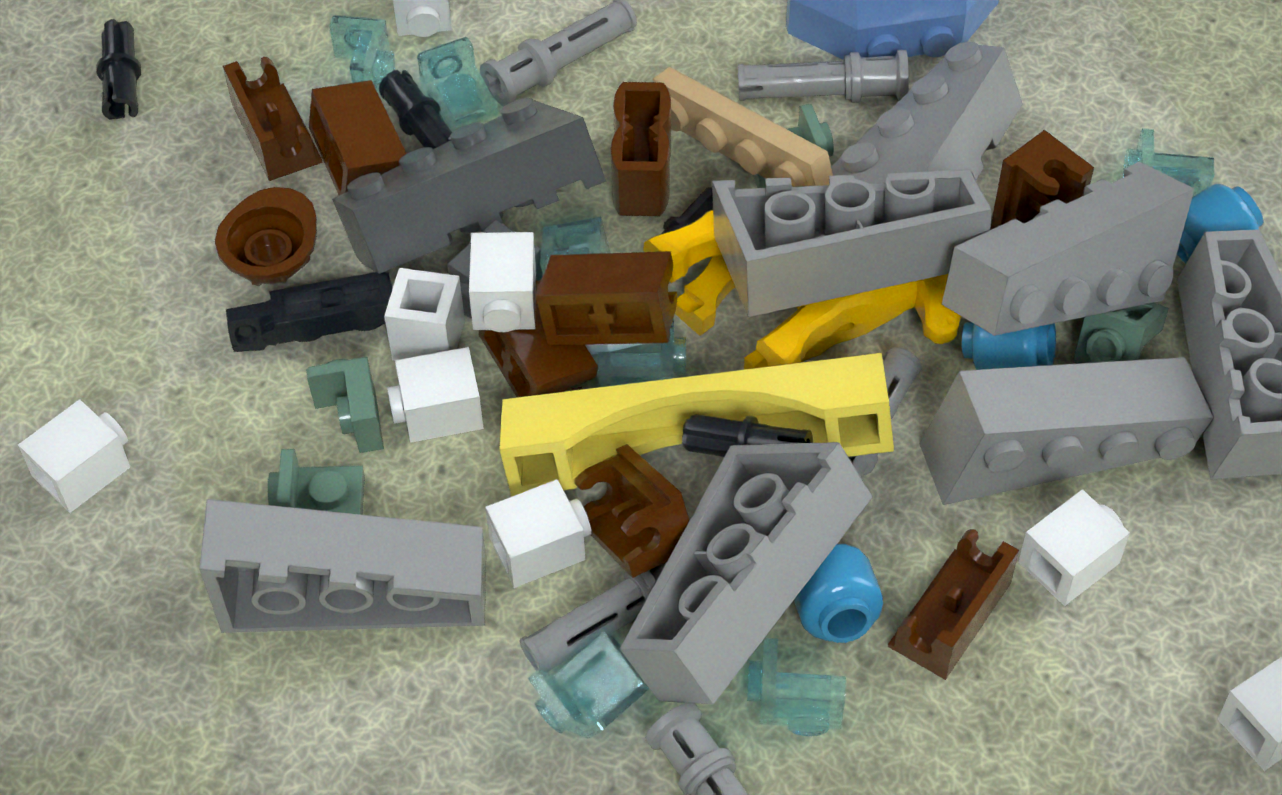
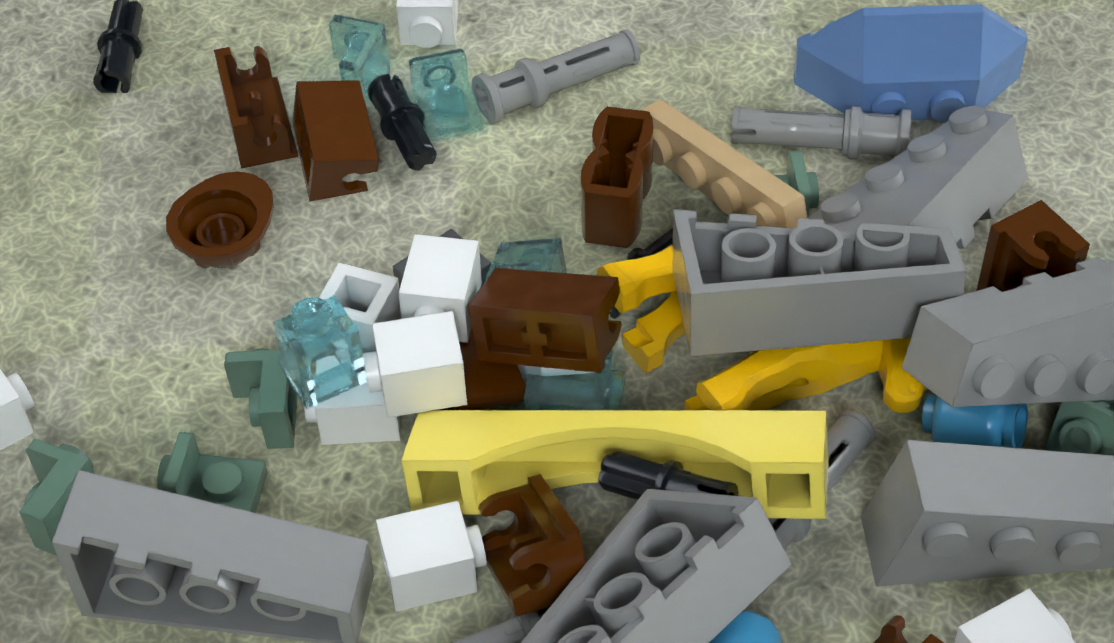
camera: 10 degrees right, 5 degrees down
black hinge [226,272,393,352] -> none
dark grey wedge [332,98,606,274] -> none
none -> sand green bracket [19,439,95,556]
none -> clear light blue brick [273,295,367,409]
none -> white brick [363,311,467,418]

